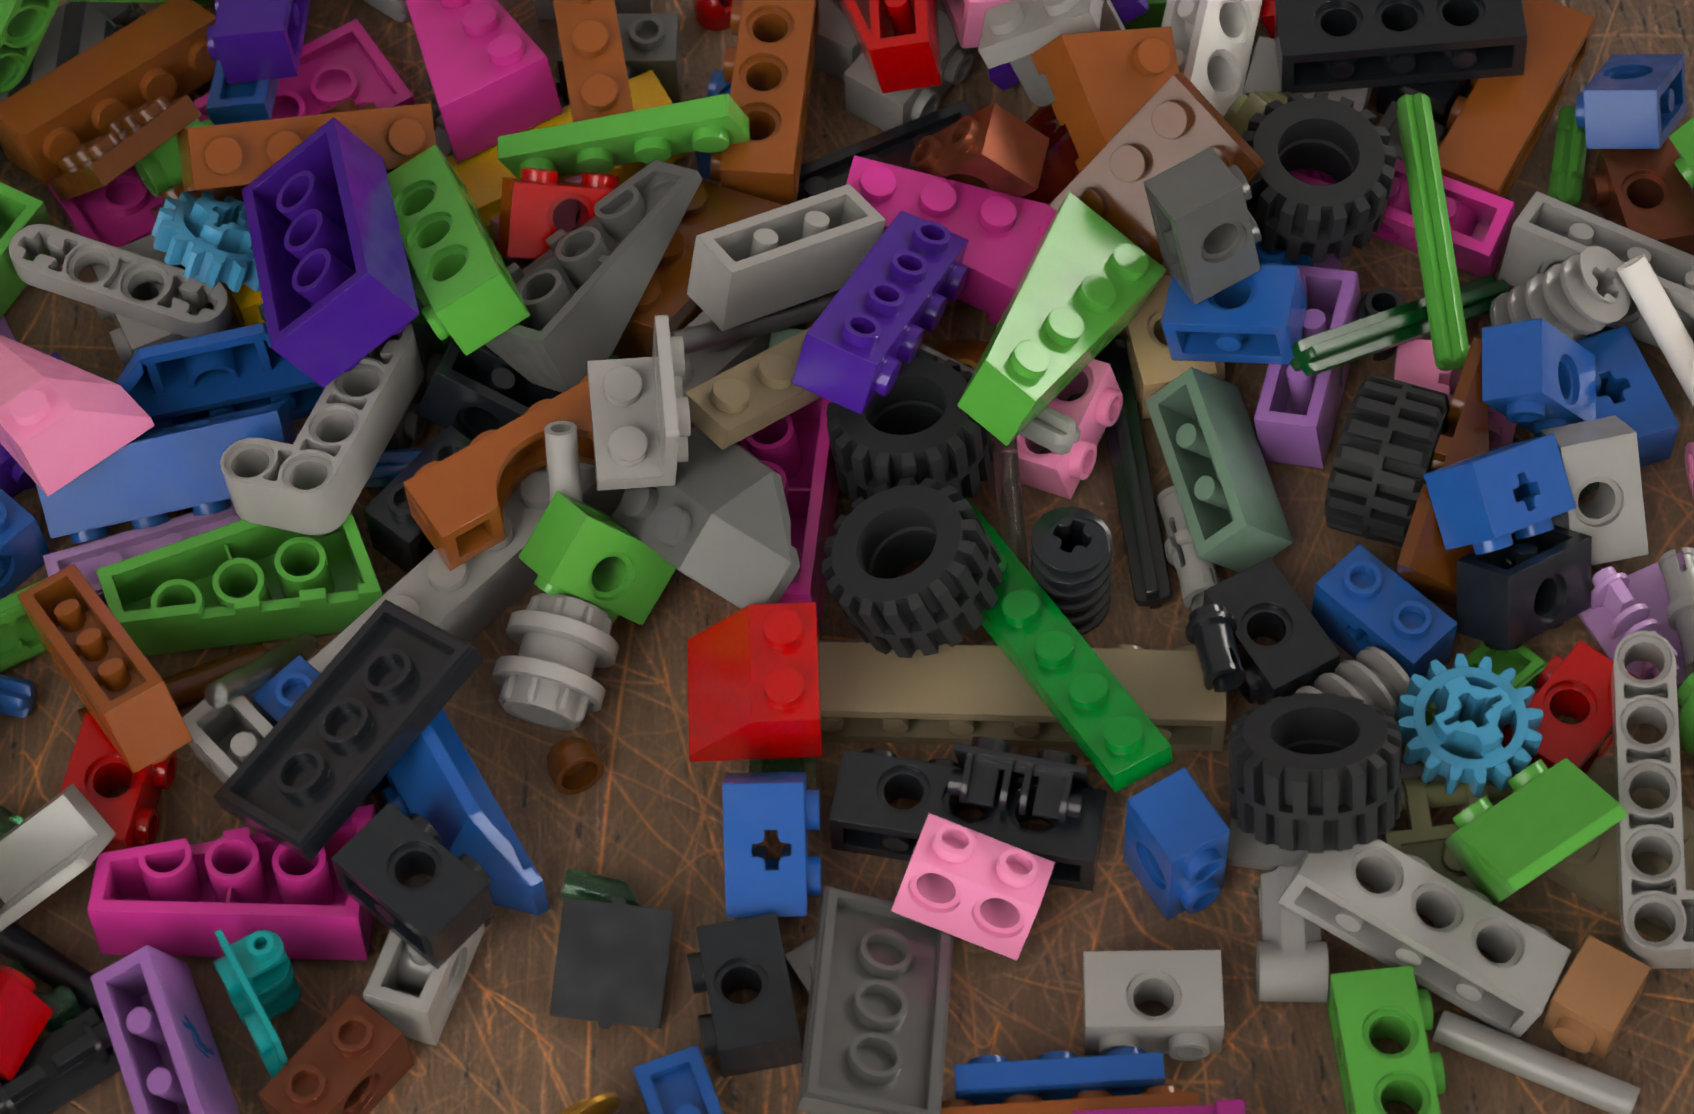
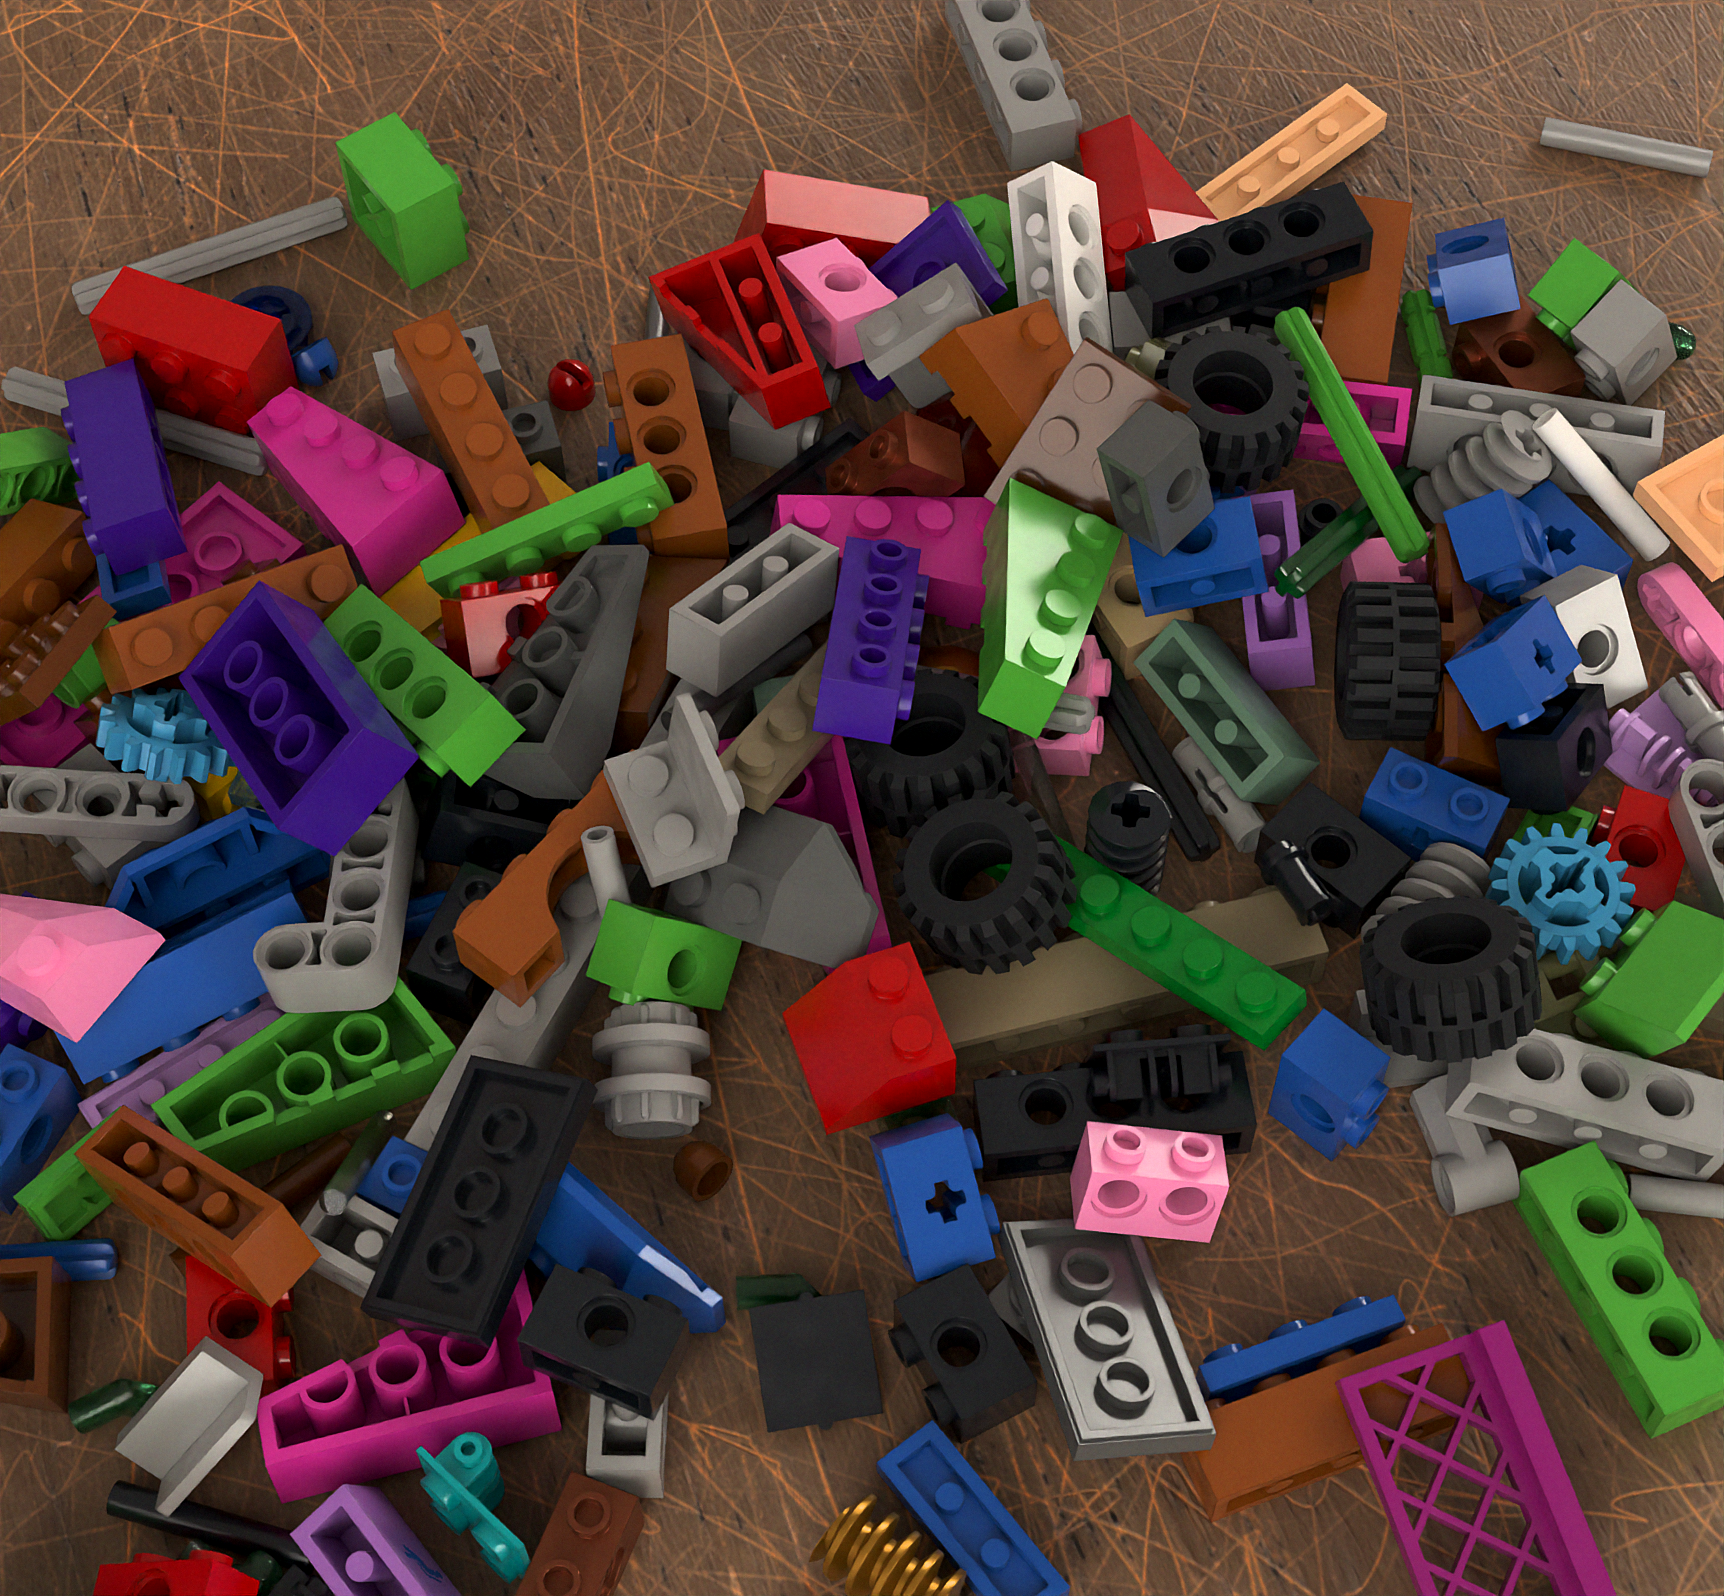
camera: 20 degrees left, 0 degrees up
light grey brick [1082,950,1225,1061] -> none

